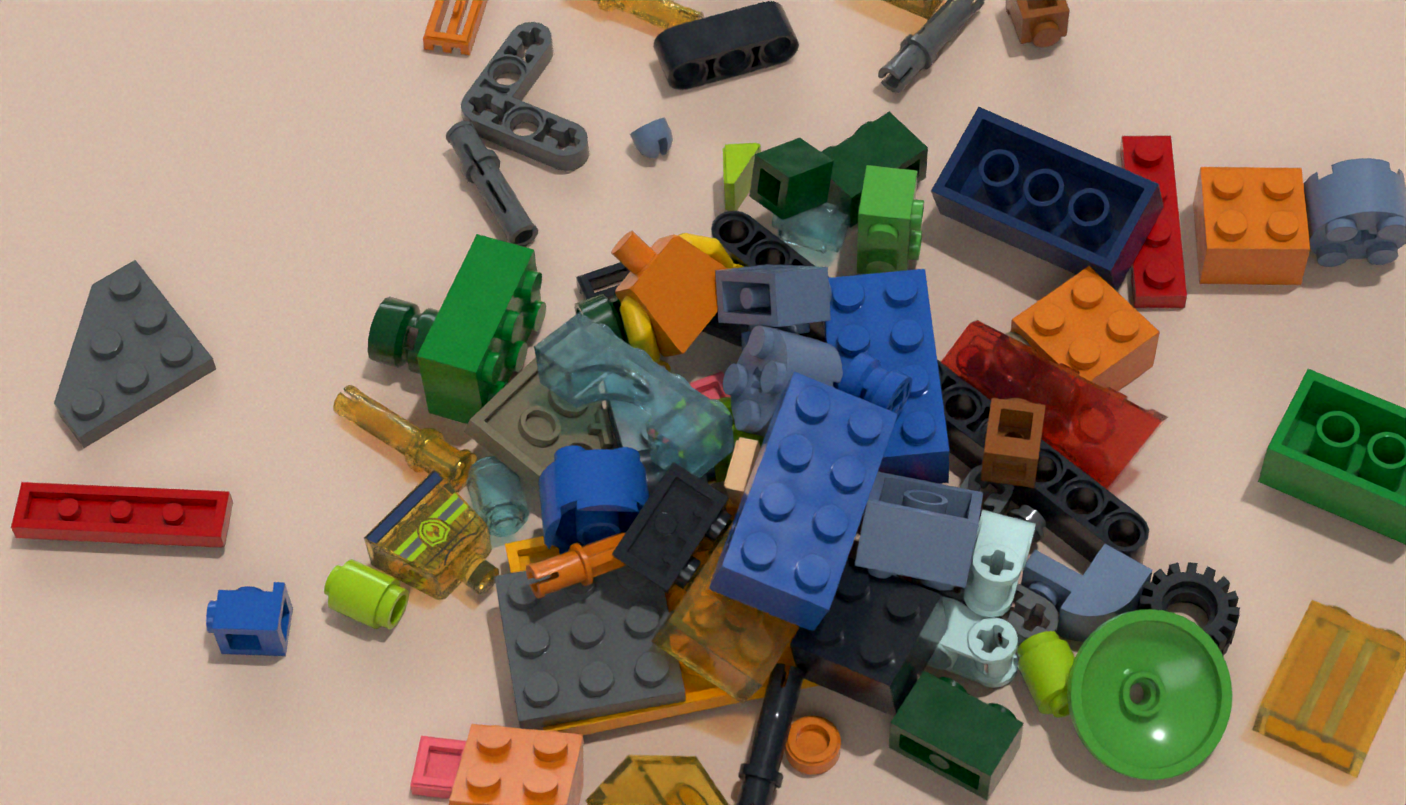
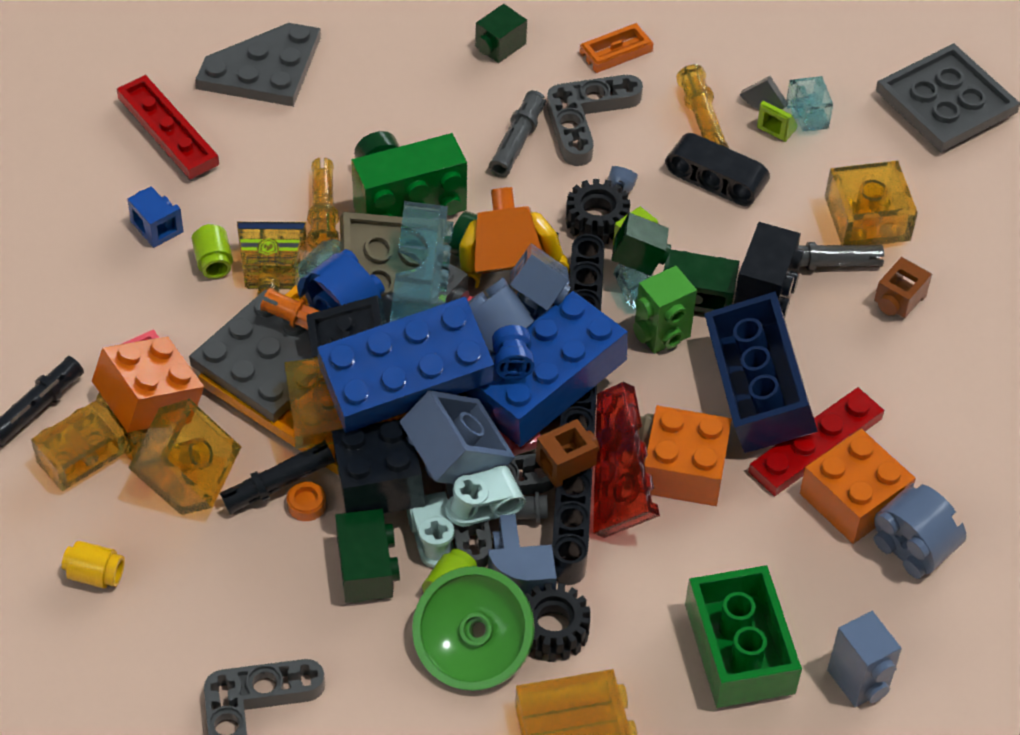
camera: 45 degrees right, 5 degrees down
none -> dark green brick [475,3,527,63]
none -> black tyre [566,179,630,244]
none -> black brick [734,222,804,318]

